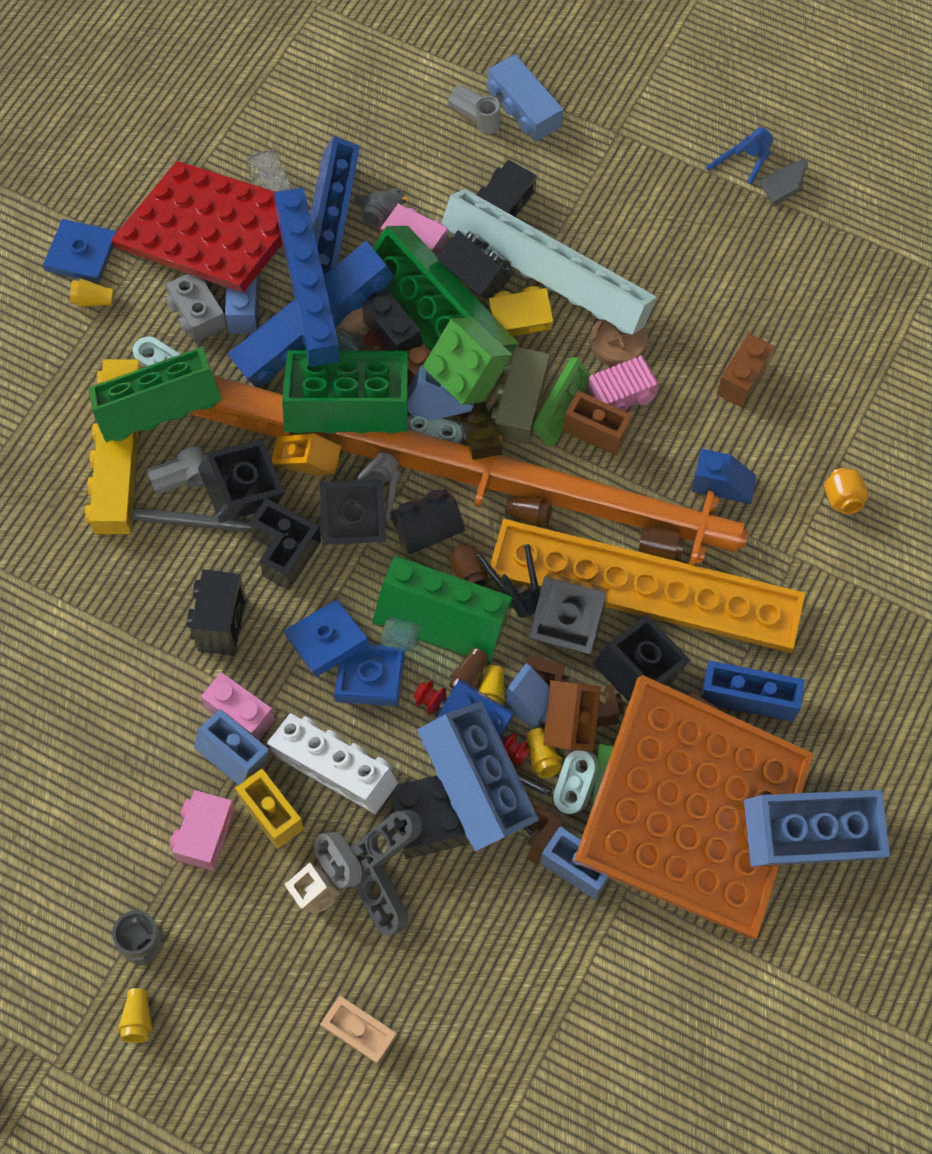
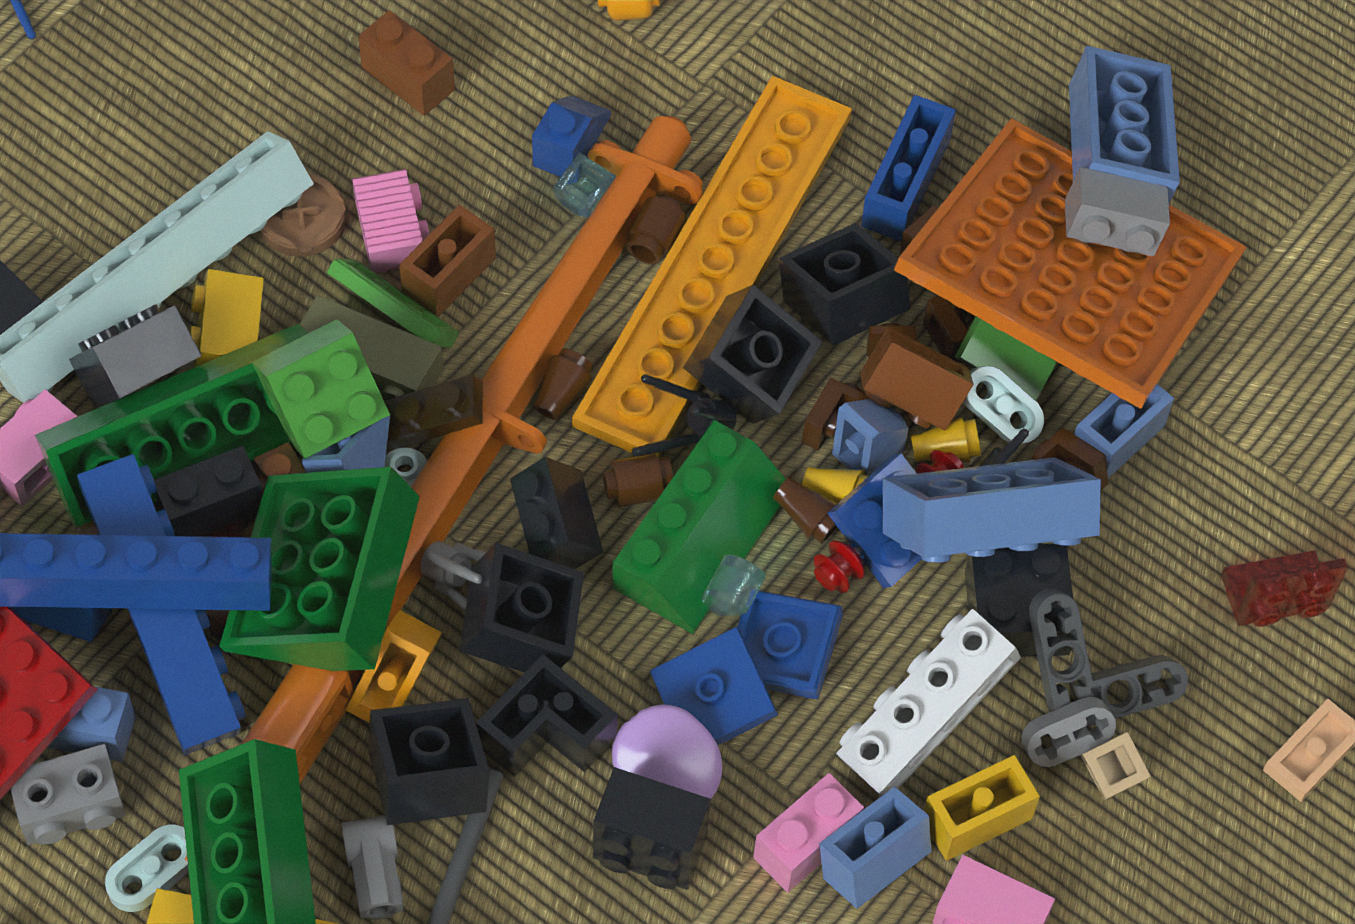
camera: 80 degrees left, 5 degrees down
none -> clear light blue brick [553,152,616,217]
none -> lavender piece [612,704,722,799]
none -> light grey brick [1065,167,1170,256]
none -> clear red bracket [1221,550,1348,627]

